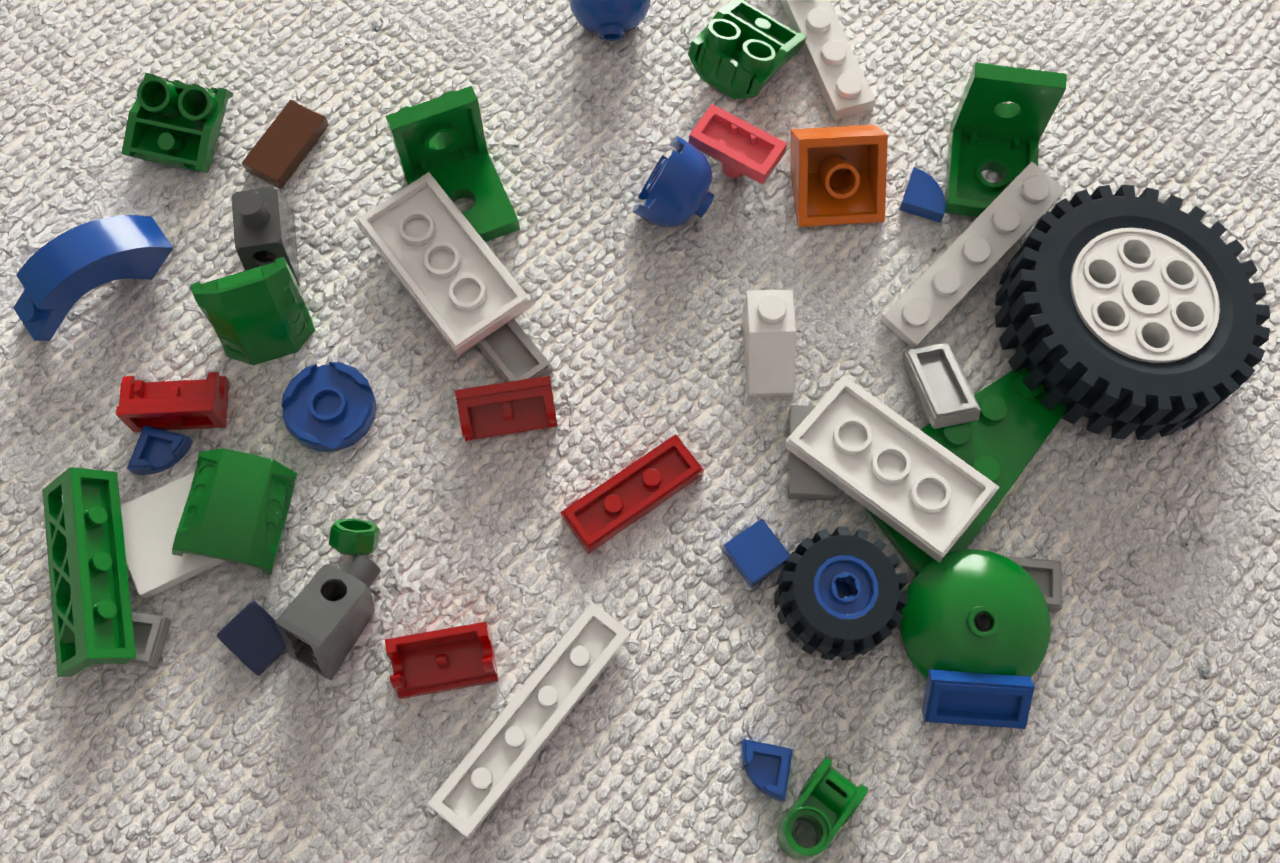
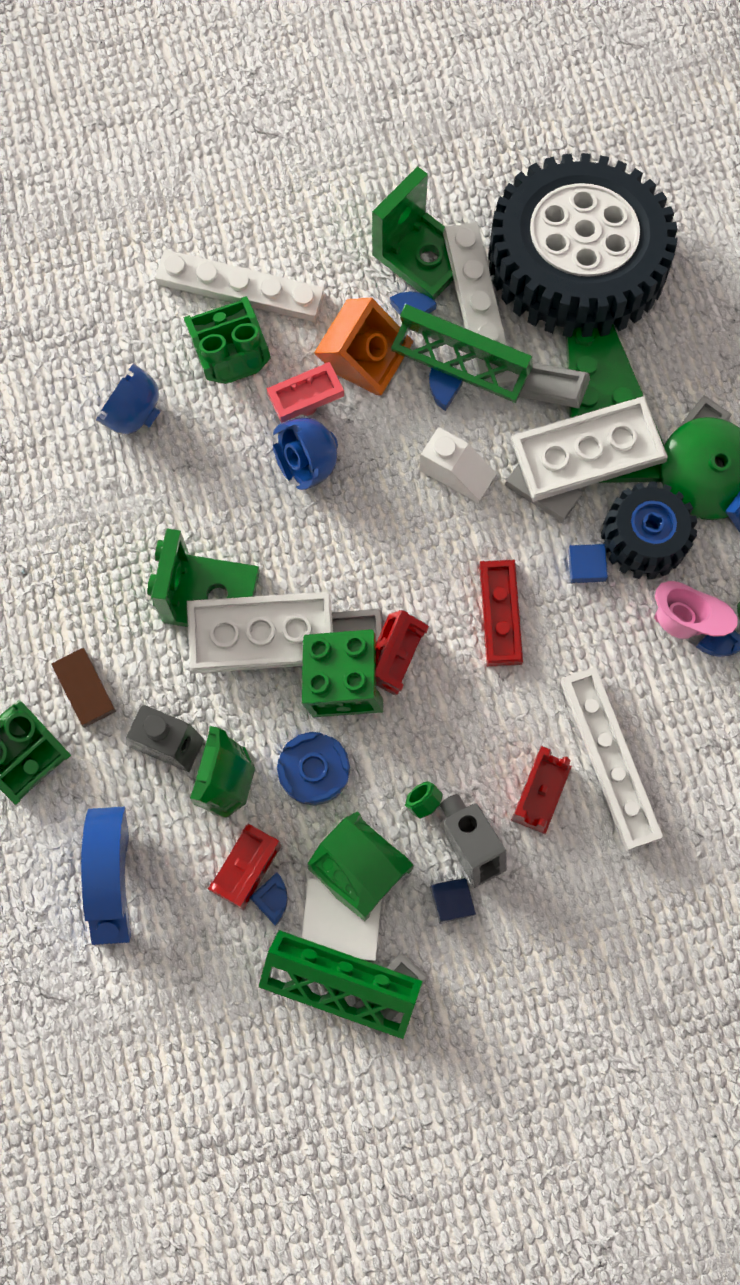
camera: 55 degrees left, 5 degrees up
none -> green bracket [302,629,383,717]
none -> green fence [391,304,533,403]
none -> blue tile [429,368,463,411]
none -> bright pink piece [654,581,738,639]

